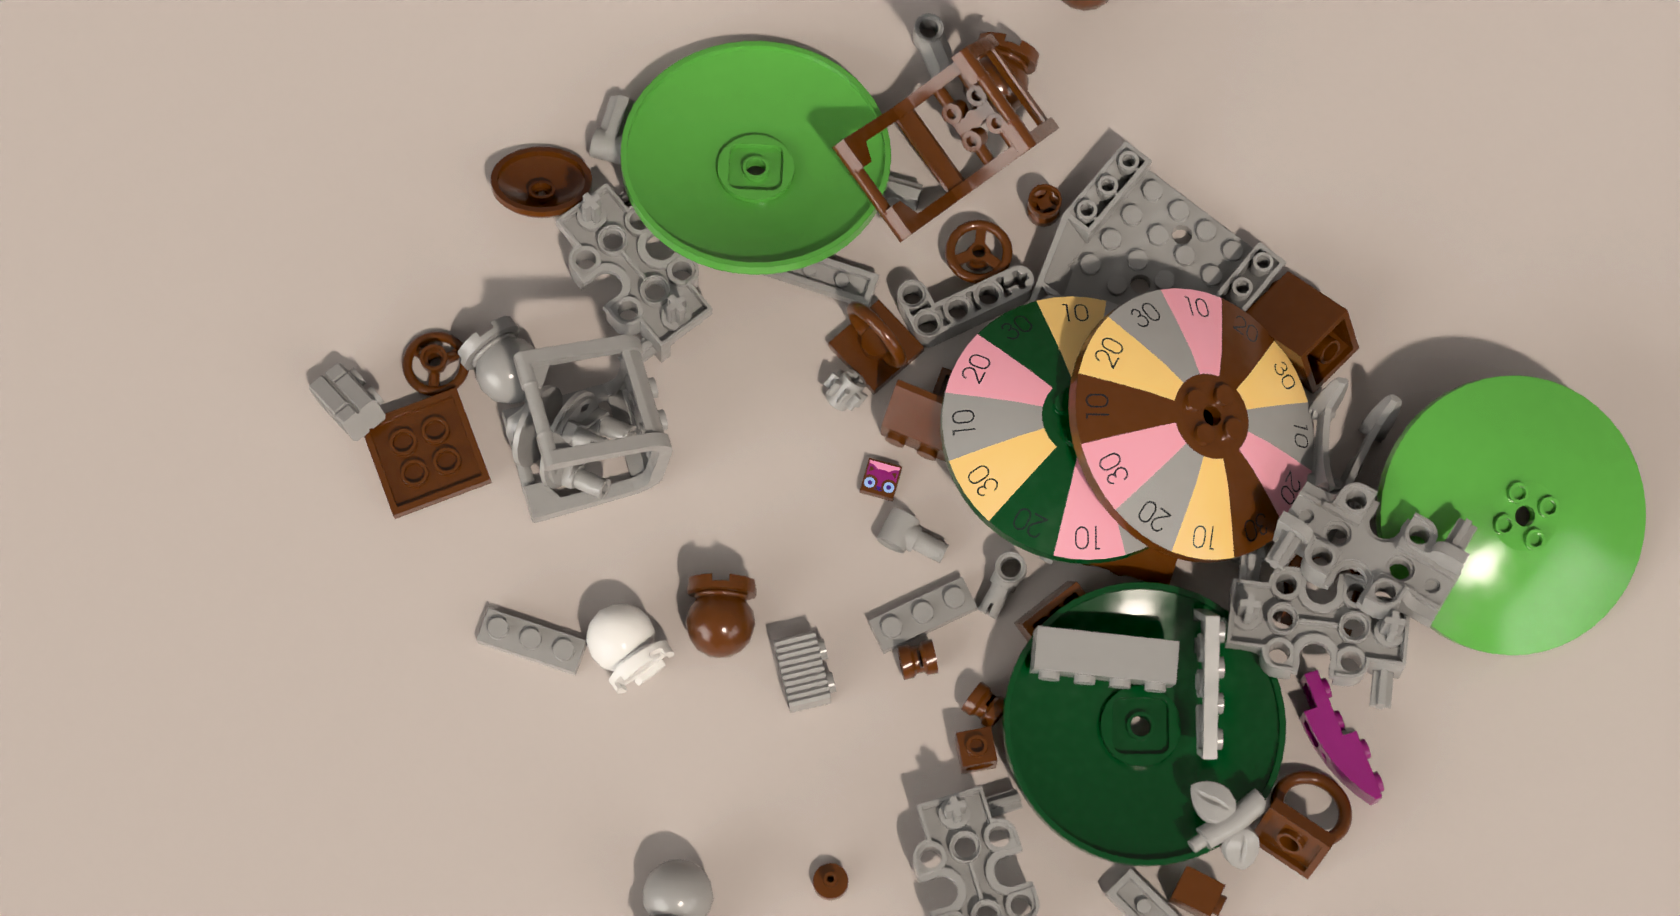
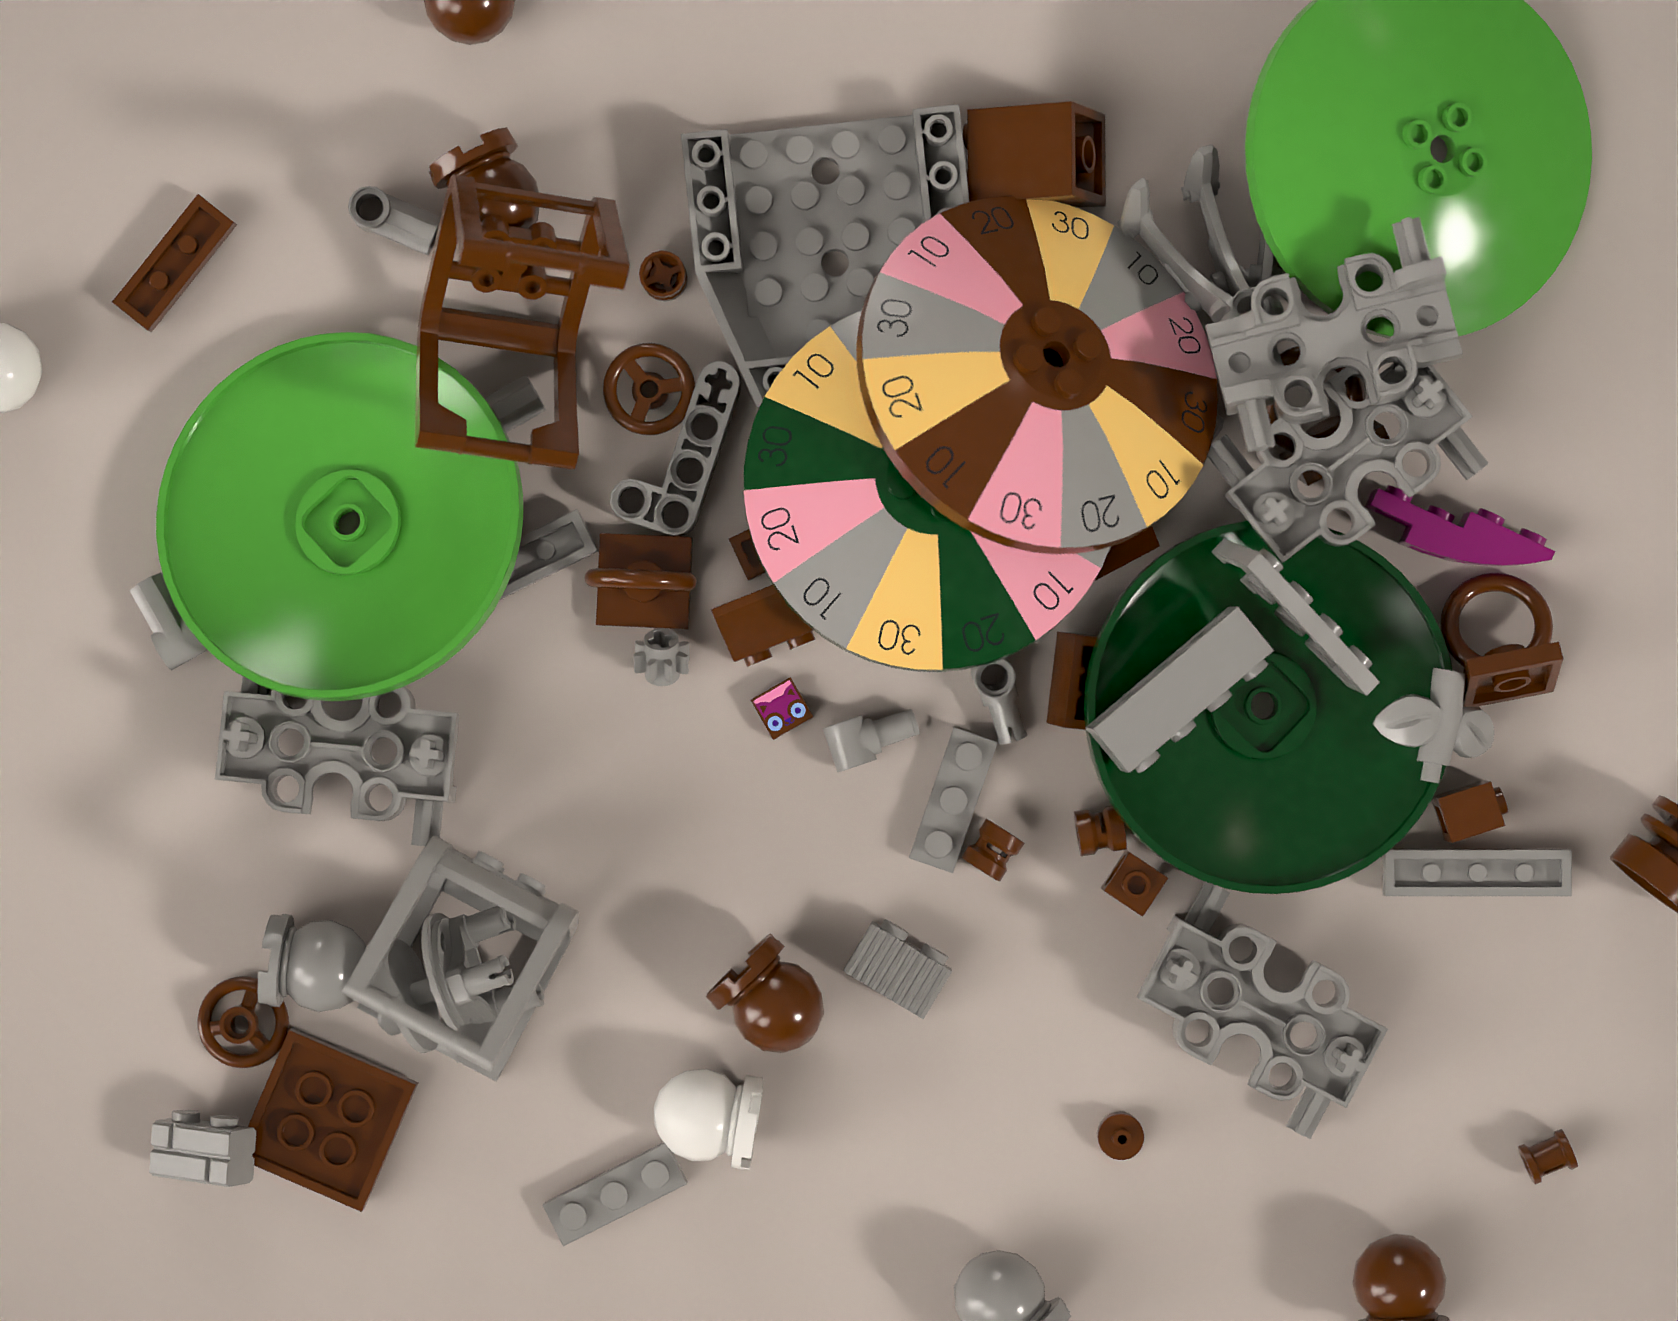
camera: 45 degrees left, 15 degrees up
reddish brown dish [491,147,592,218] -> none

